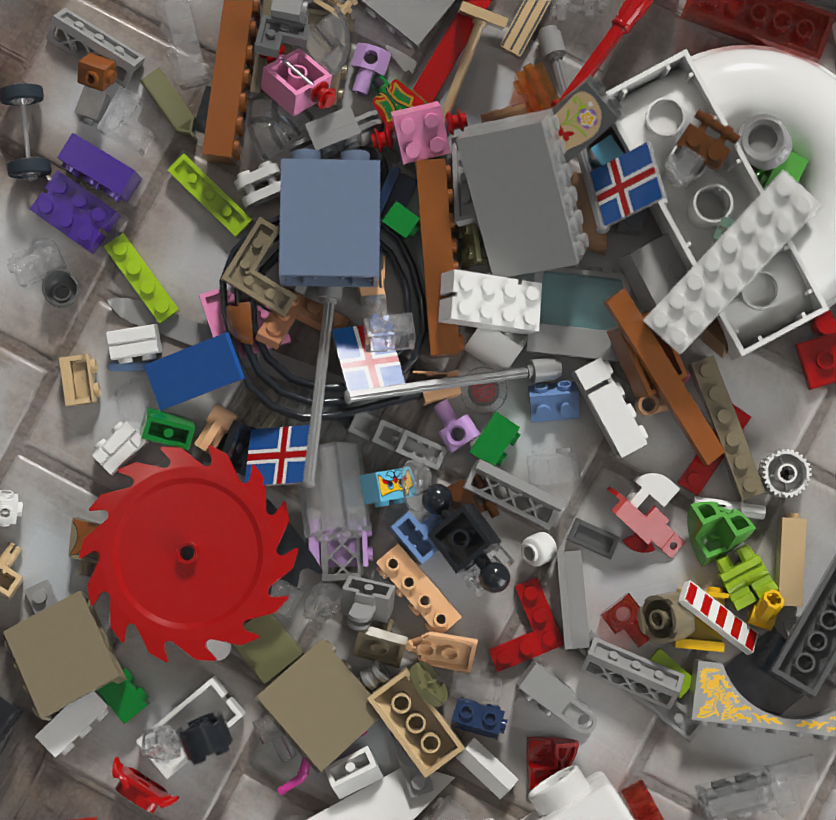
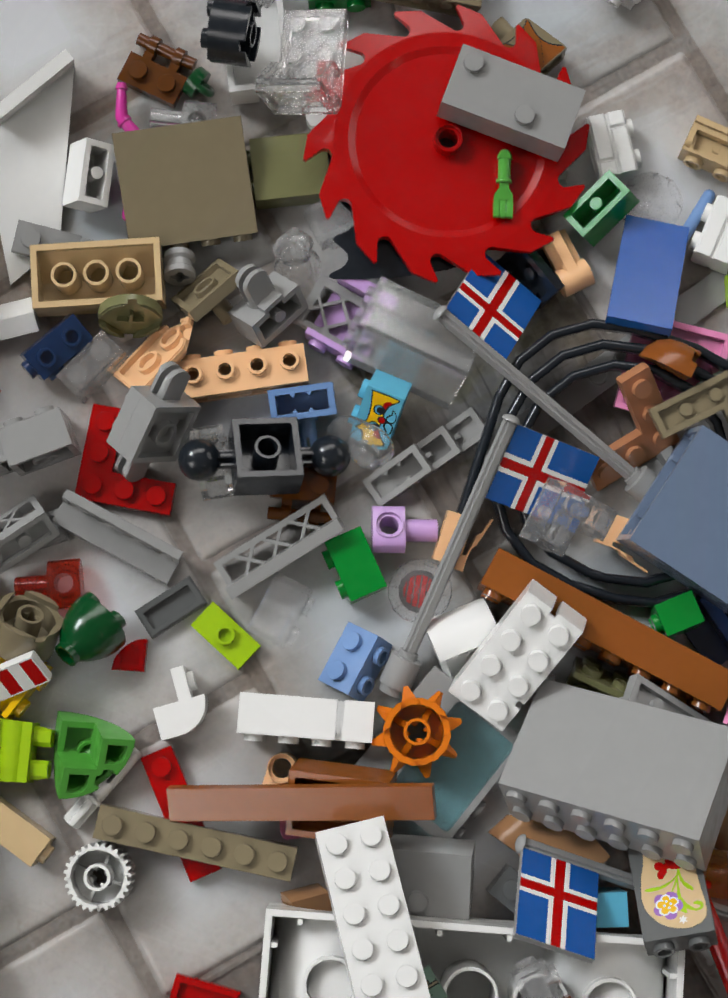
camera: 120 degrees right, 5 degrees down
white head [521,532,557,567] -> none
piece [606,486,686,559] -> none
none -> dark green piece [55,592,126,666]
none -> light grey brick [106,361,201,482]
none -> reddish brown plate [117,33,198,109]
none -> dark green tile [182,66,215,99]
none -> lime plate [191,602,261,670]
none -> clear bracket [255,9,349,115]
none -> orange brick [371,686,462,778]
none -> light grey brick [436,44,586,162]
none -> bright green piece [493,149,513,219]

